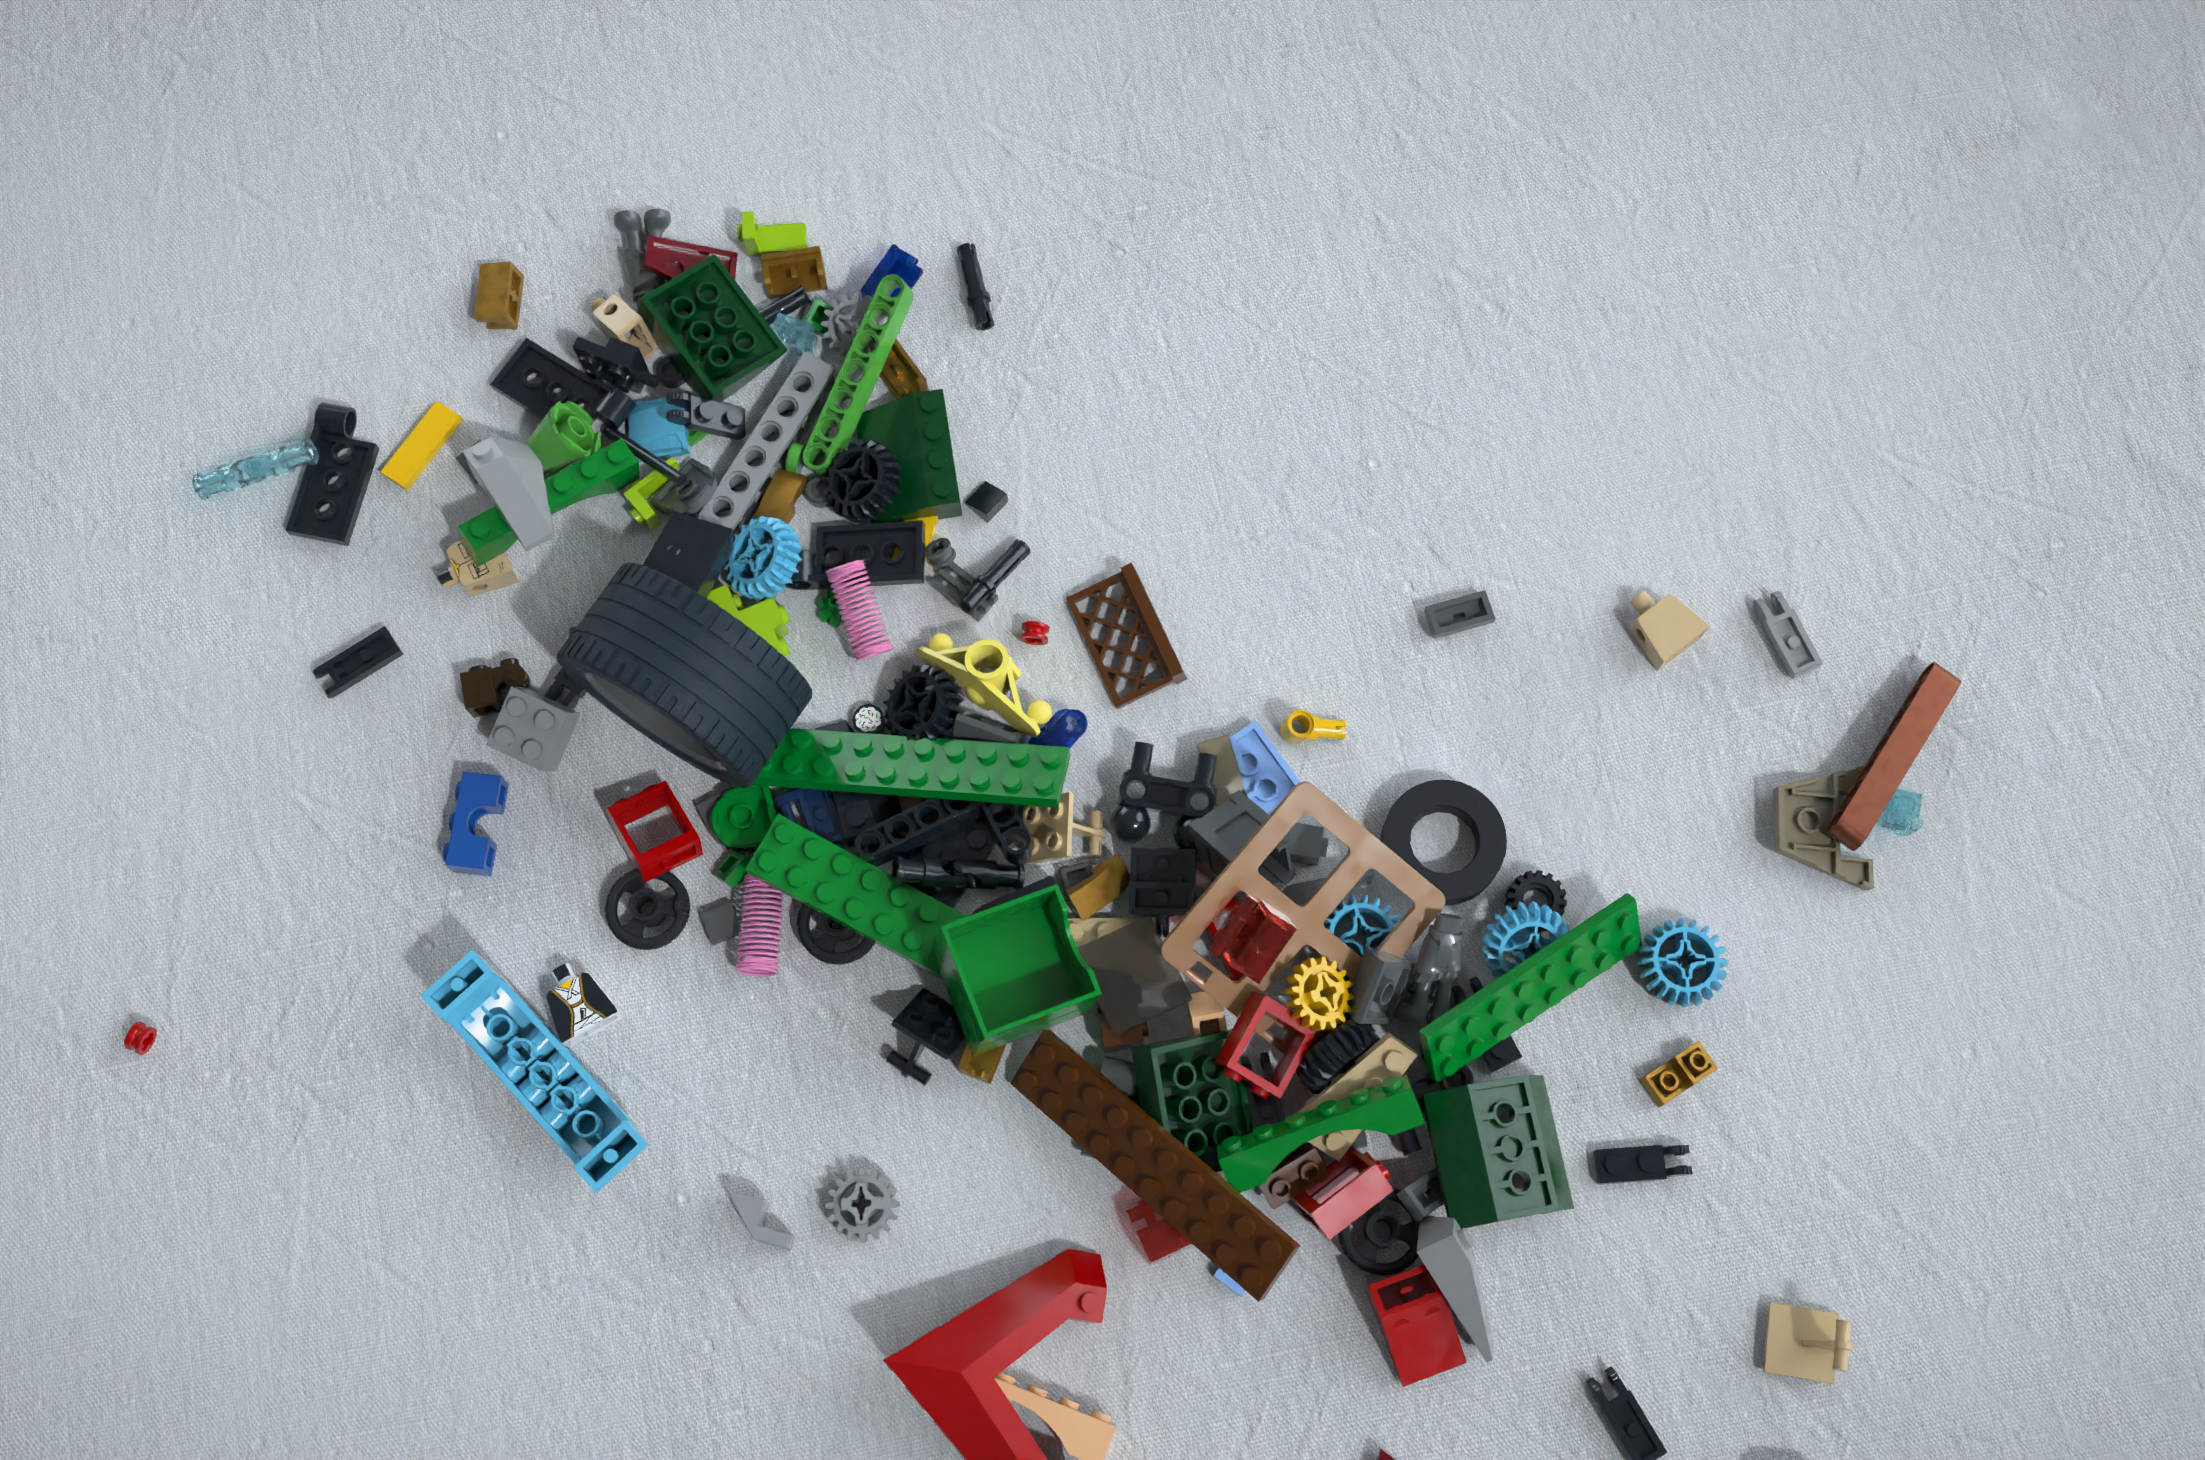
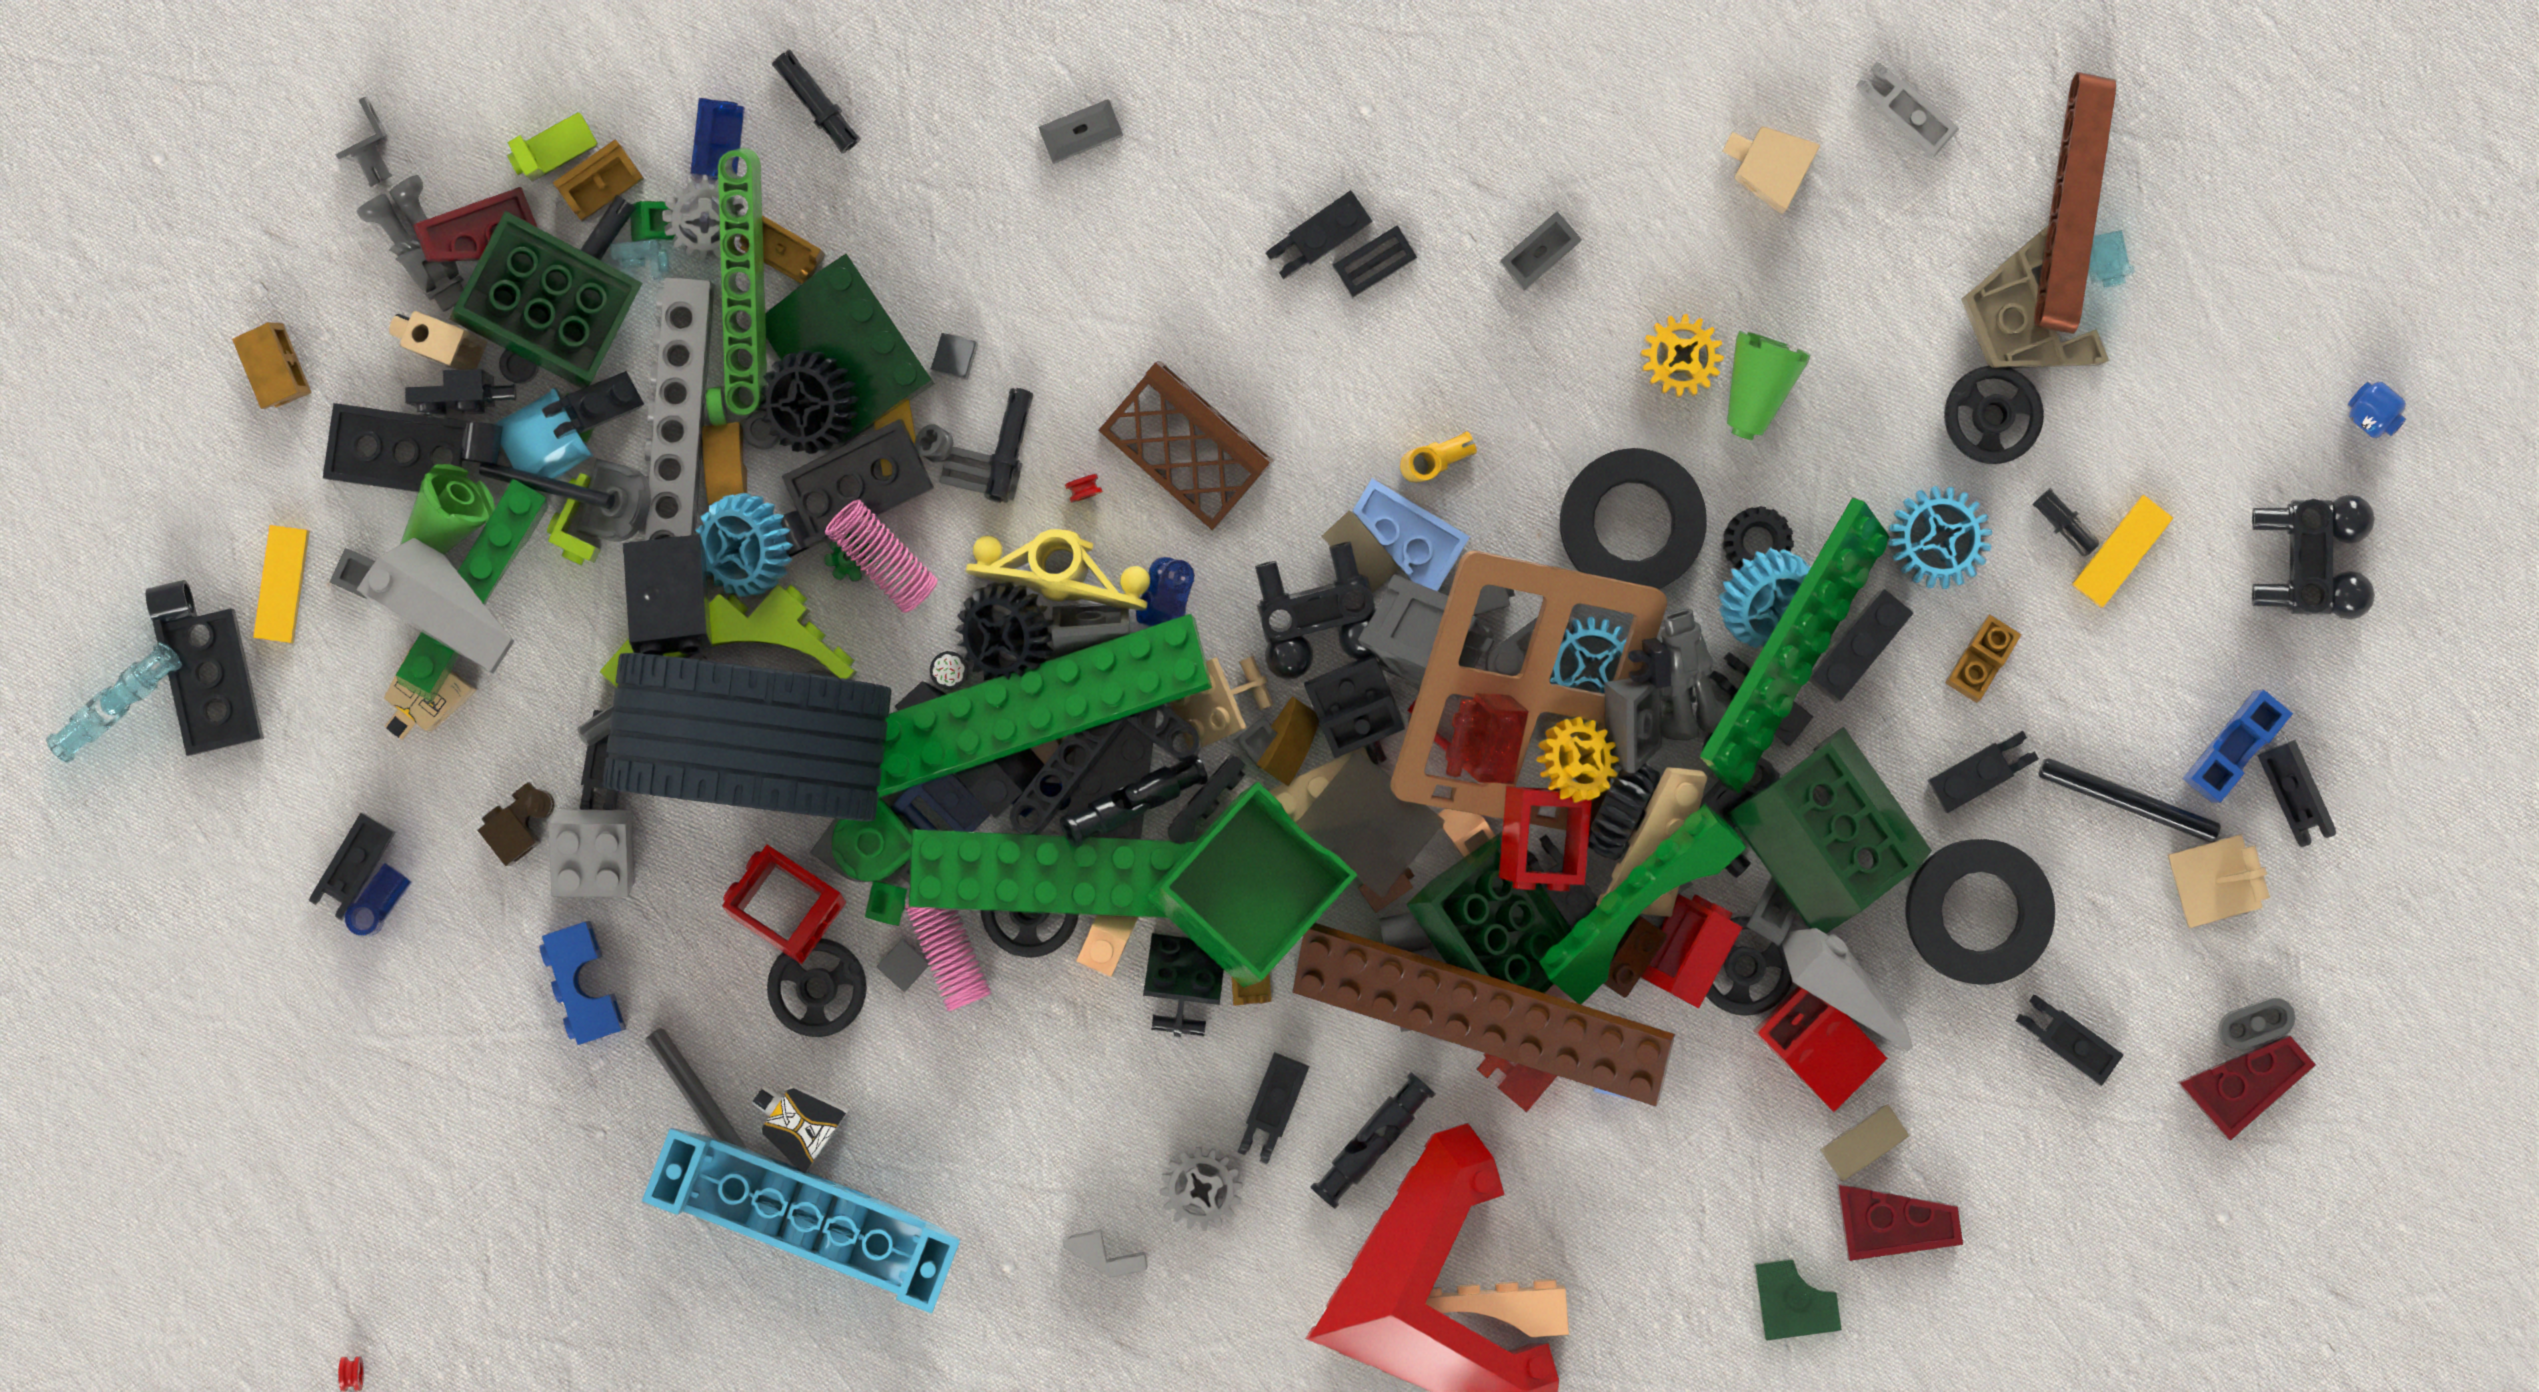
camera: 30 degrees left, 15 degrees up
none -> dark grey bracket [335,97,392,187]
none -> clear blue piece [345,863,413,937]
none -> dark grey axle [646,1028,747,1149]
none -> dark grey piece [1038,99,1123,164]
none -> light nougat slope [1076,915,1139,977]
none -> black hinge [1237,1052,1310,1164]
none -> black hinge [1265,190,1372,279]
none -> black piece [1310,1072,1436,1209]
none -> black tile [1333,225,1417,299]
none -> black tile [1628,638,1671,689]
none -> yellow gear [1640,314,1724,398]
none -> bright green cone [1727,330,1811,440]
none -> black brick [1809,589,1914,703]
none -> dark tan slope [1820,1104,1909,1181]
none -> black tyre [1905,839,2055,985]
none -> black wheel [1944,366,2044,464]
none -> black axle [2032,488,2099,557]
none -> black axle [2039,758,2221,842]
none -> yellow tile [2071,495,2173,608]
none -> blue arch [2182,689,2293,803]
none -> black piece [2252,495,2375,620]
none -> black hinge [2257,740,2336,847]
none -> blue head [2348,382,2406,438]

